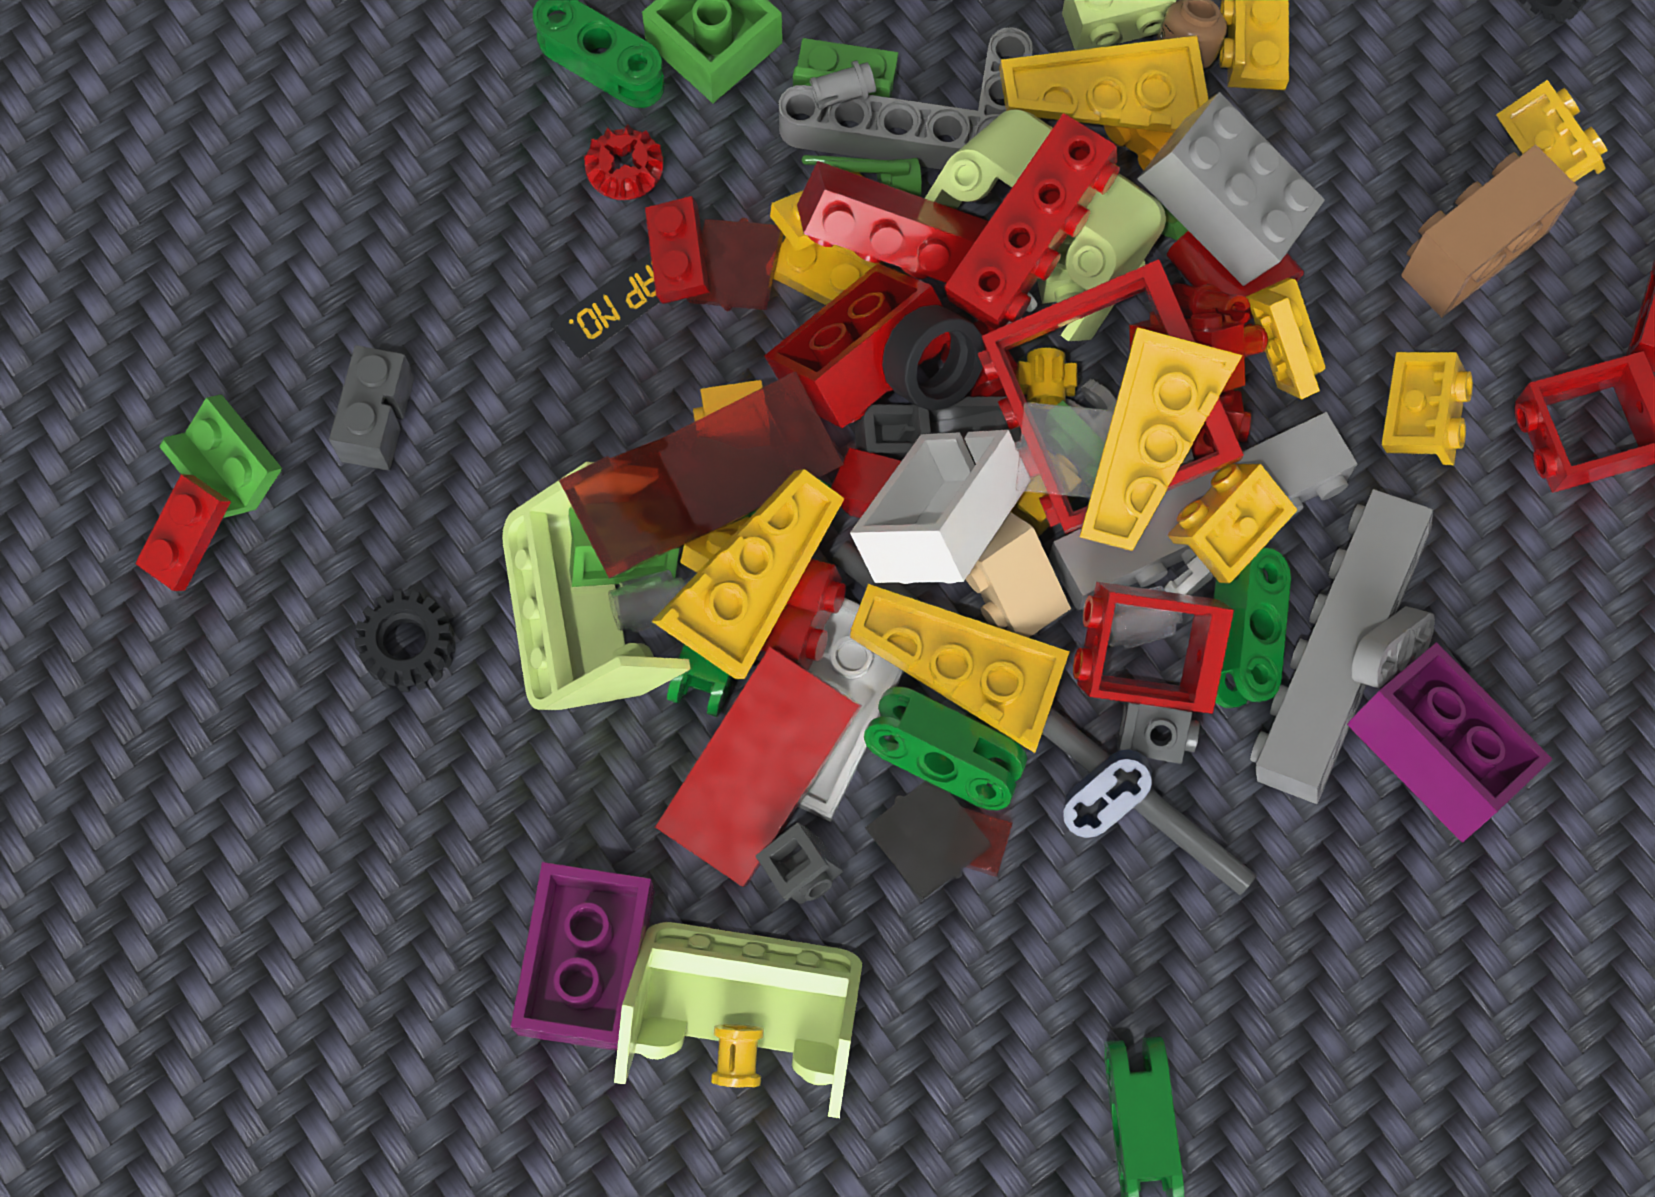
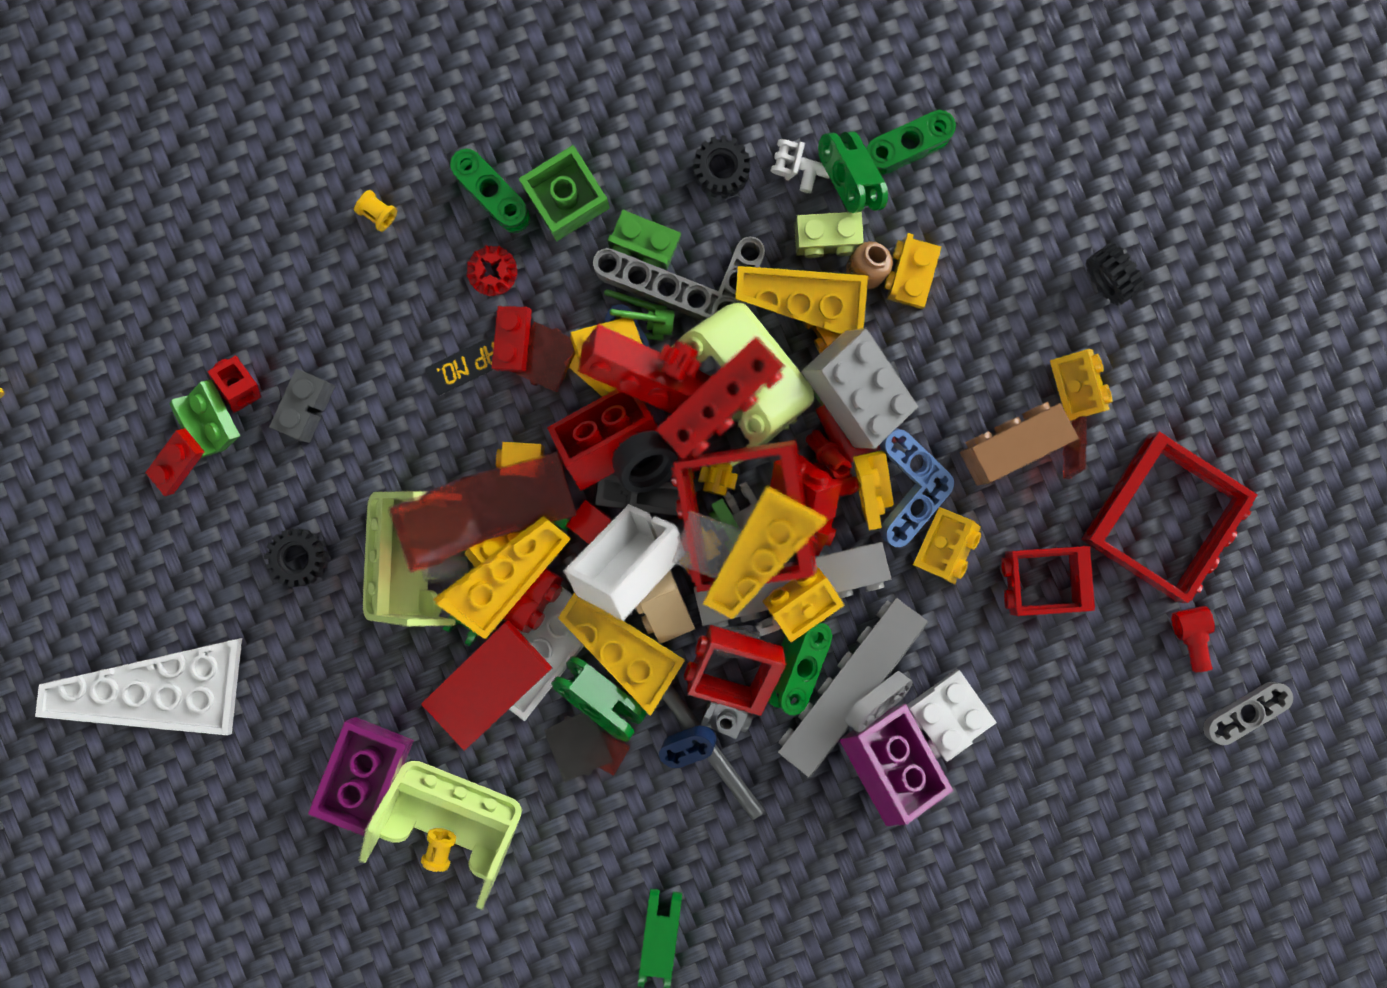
camera: 15 degrees right, 15 degrees up
dark grey brick [756,822,844,905] -> none
light grey pin [810,60,876,110] -> none
none -> white wing [35,638,242,735]
none -> red brick [207,355,261,413]
none -> yellow bush [354,190,397,232]
none -> red gear [658,340,701,382]
none -> medium blue beam [879,428,954,547]
none -> white plate [907,669,997,762]
none -> clear red piece [1063,416,1087,479]

